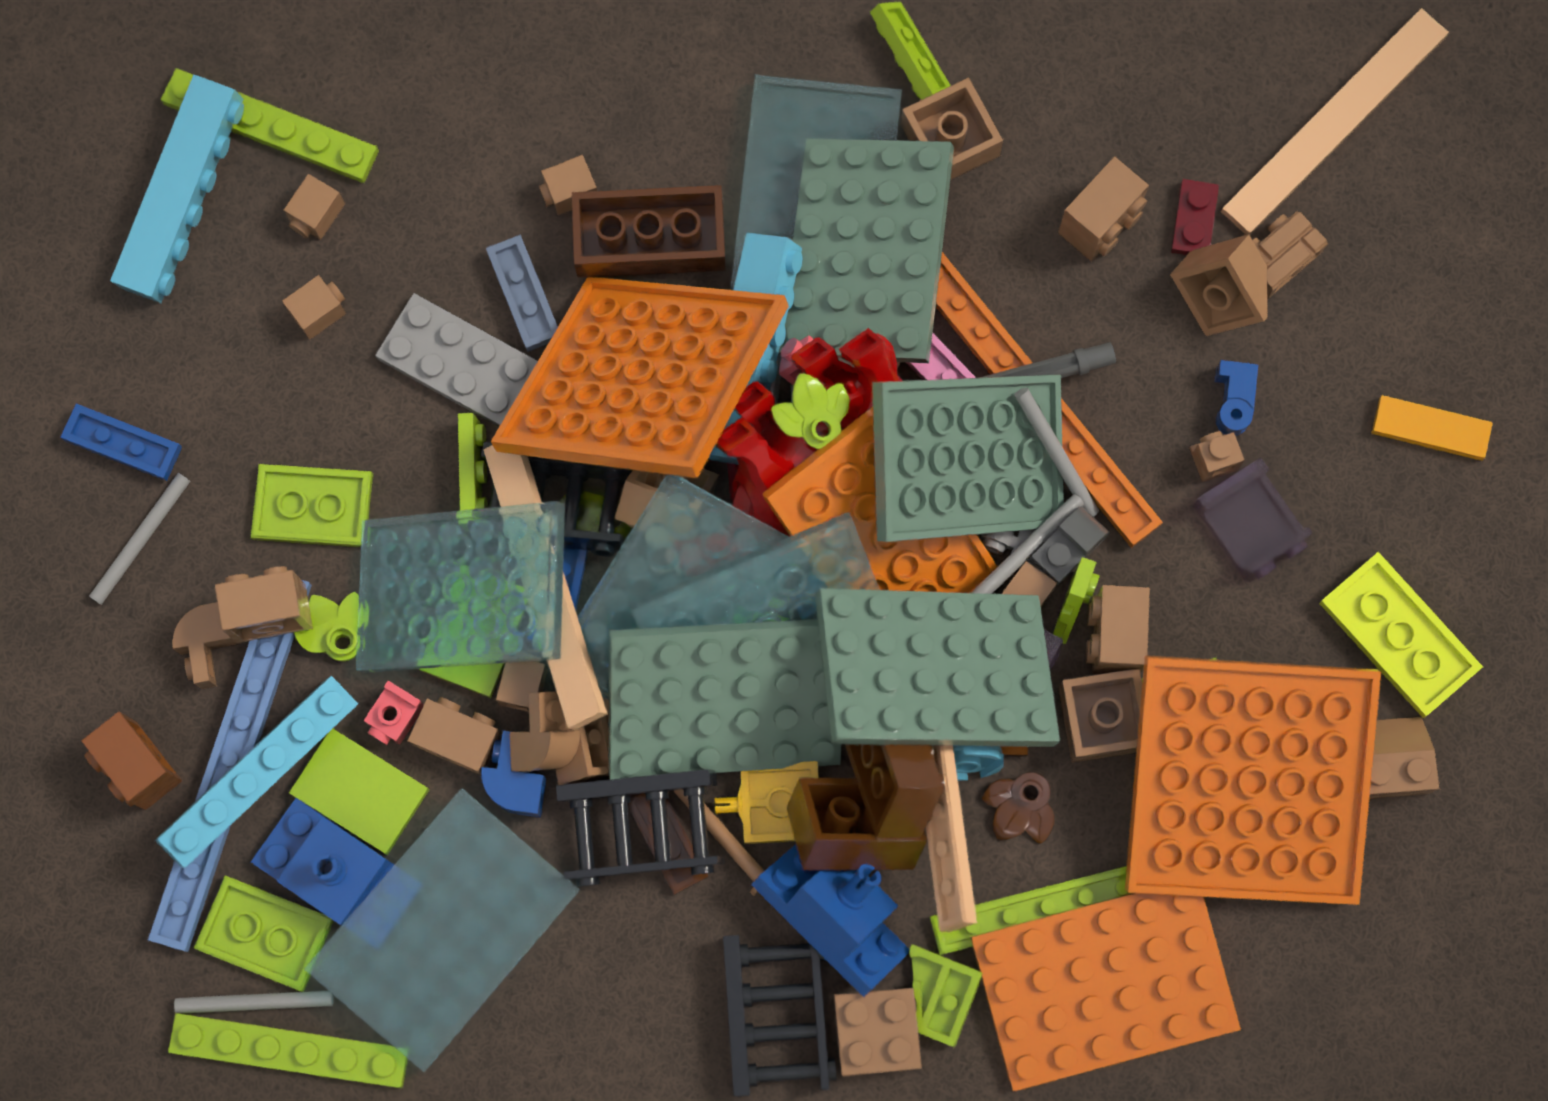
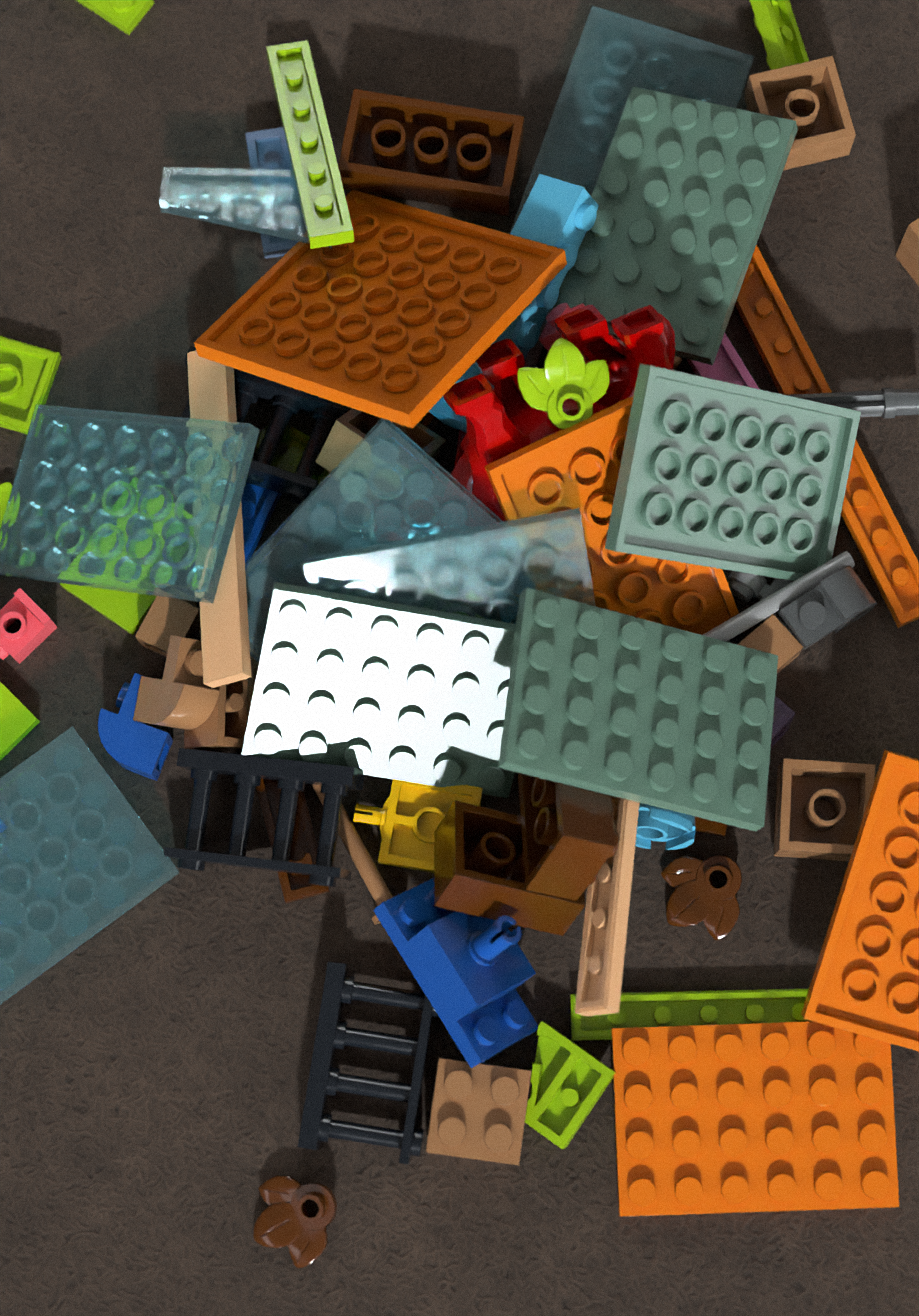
camera: 15 degrees right, 0 degrees up
medium nougat brick [282,275,346,339] -> none
medium nougat brick [284,174,345,240] -> none
light grey plate [375,293,538,427] -> none
medium nougat brick [408,697,501,775] -> none
lime plate [458,413,488,532] -> none
medium nougat brick [539,155,597,215] -> none
light grey bar [1014,387,1099,516] -> none
lime wing [1051,557,1100,644] -> none
medium nougat brick [1085,585,1150,675] -> none
none -> clear light blue wing [159,167,332,248]
none -> lime plate [266,40,354,249]

